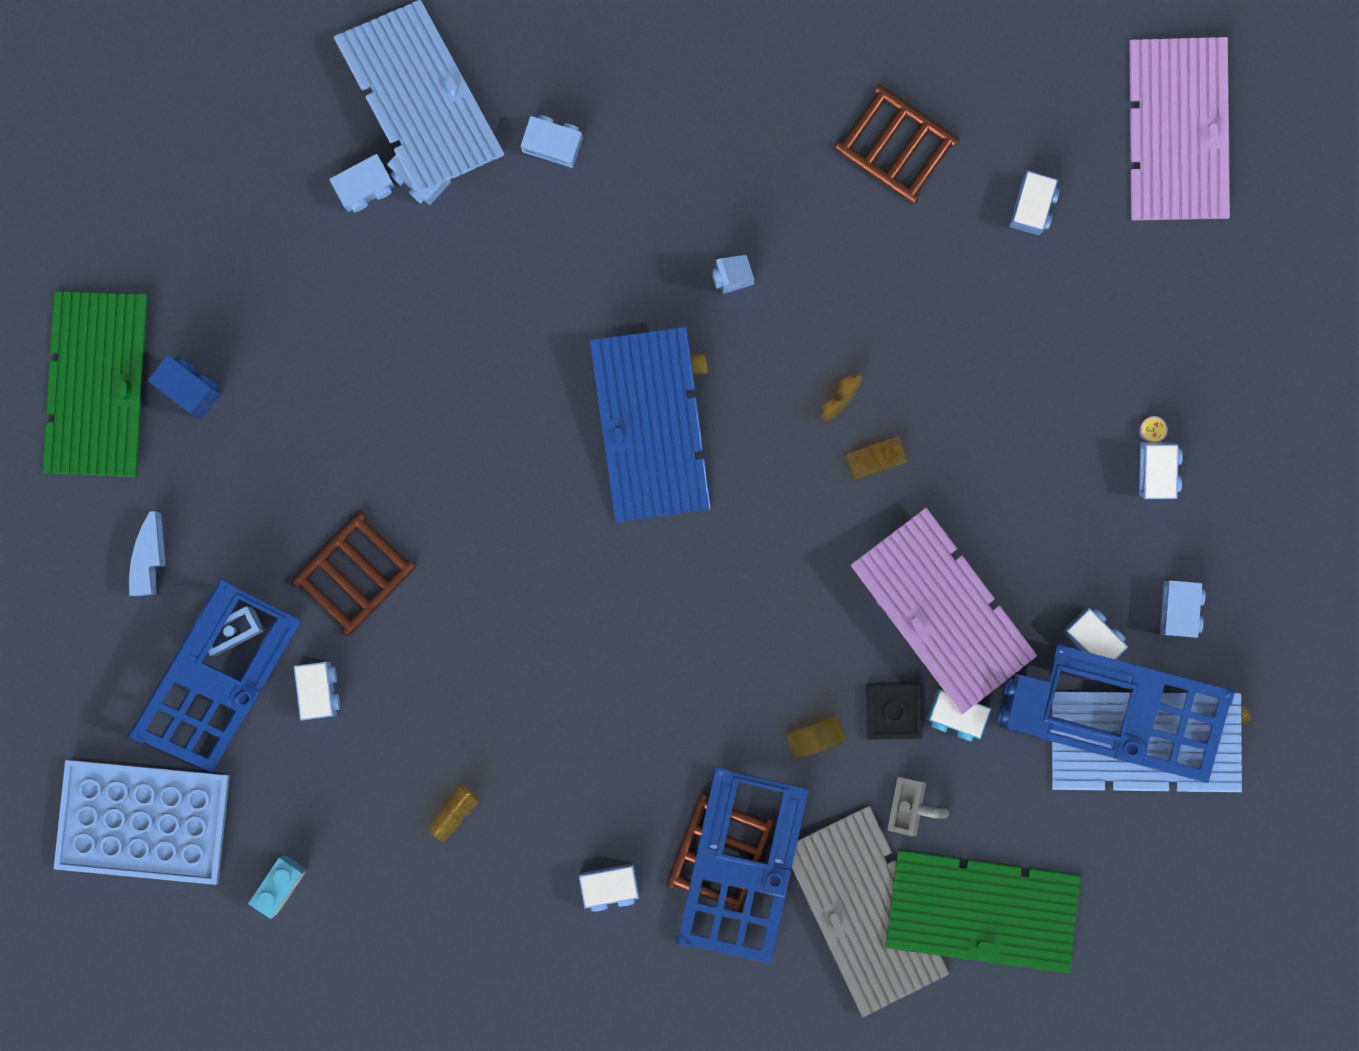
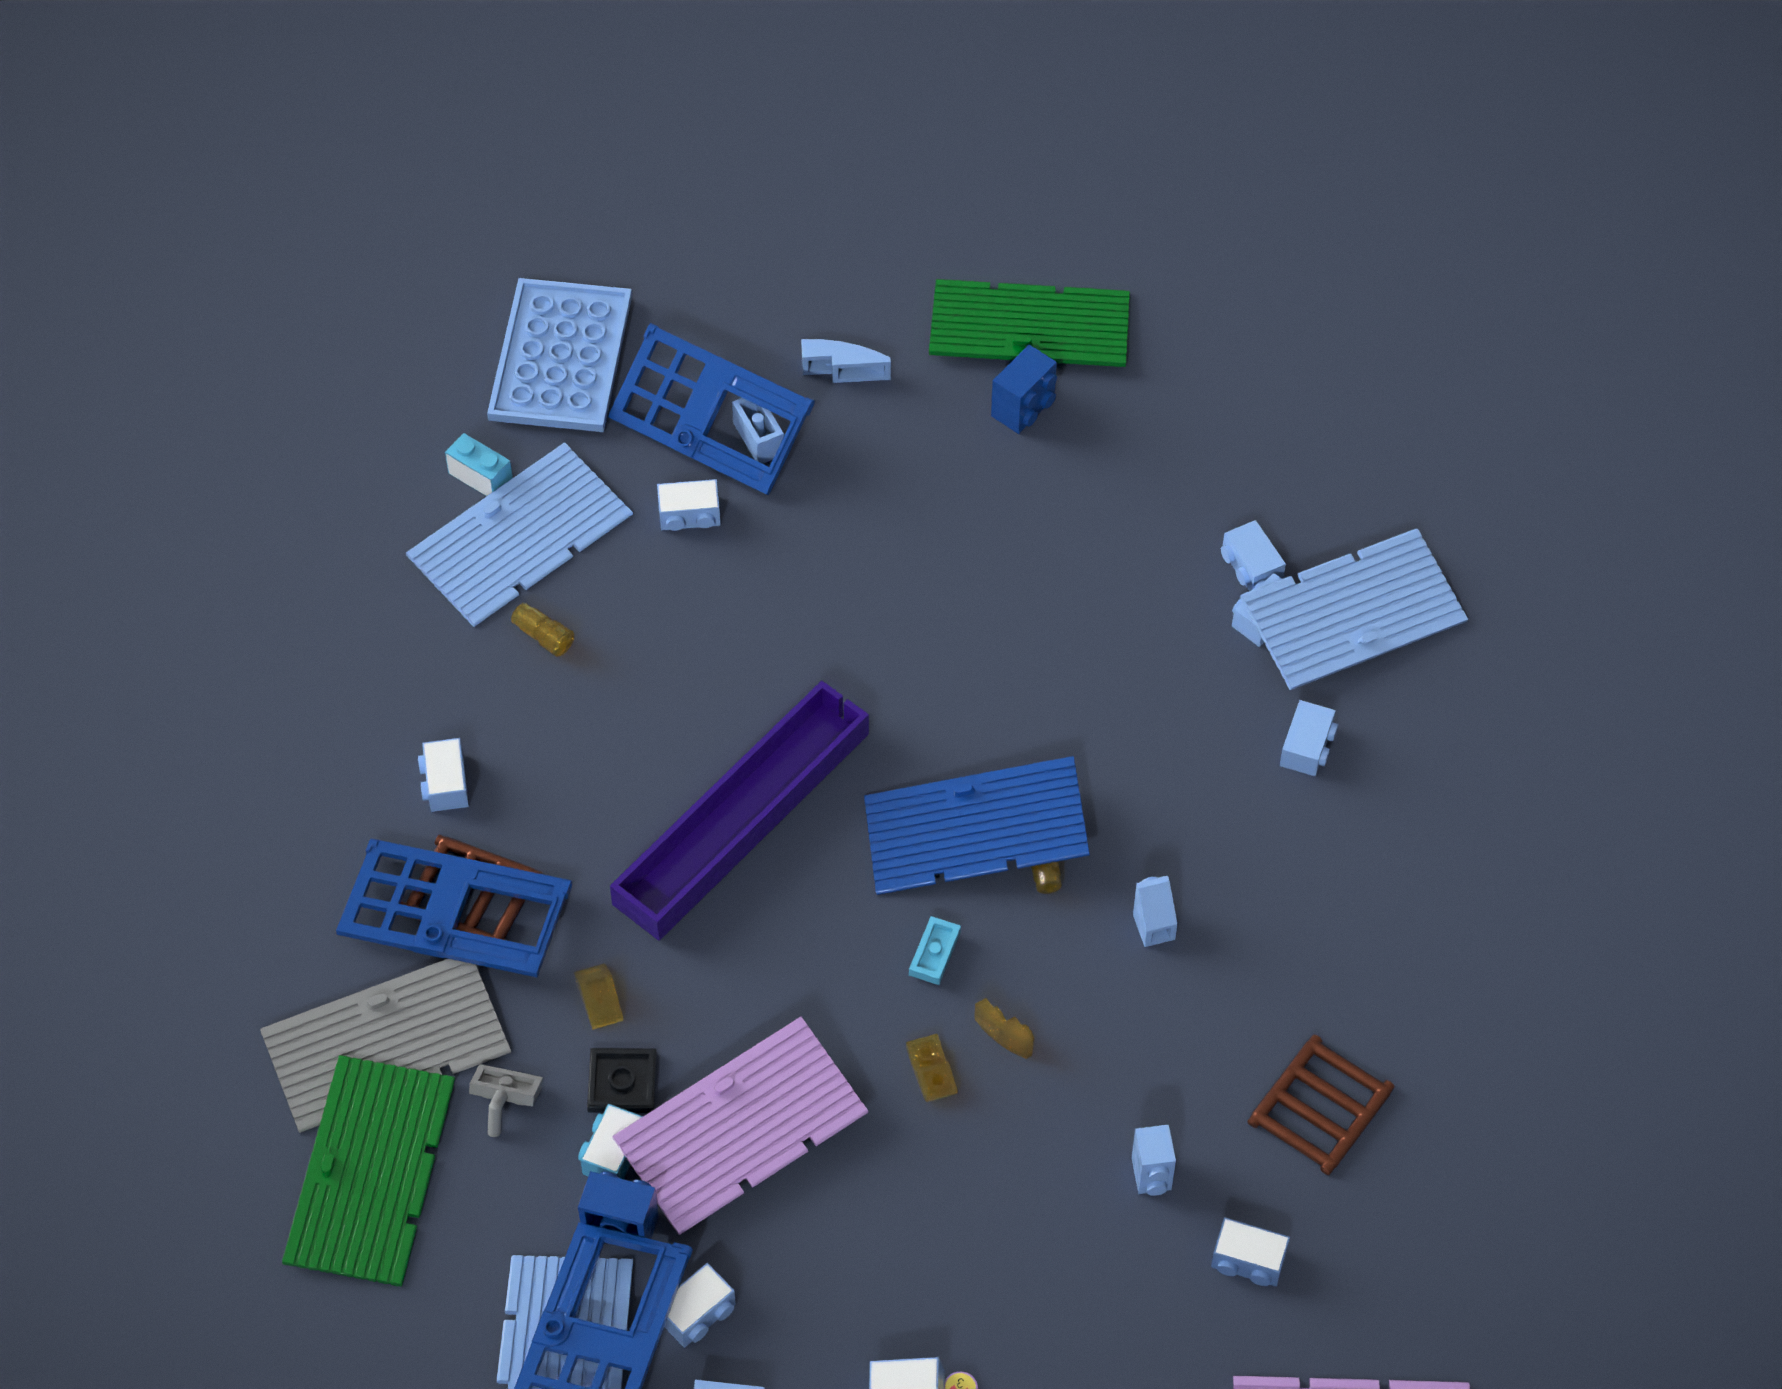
camera: 90 degrees right, 30 degrees down
copper bar [291,511,417,636] -> none
none -> light blue door [406,442,633,627]
none -> dark purple piece [610,680,869,941]
none -> medium azure plate [909,916,961,985]
none -> light blue brick [1132,1125,1176,1196]

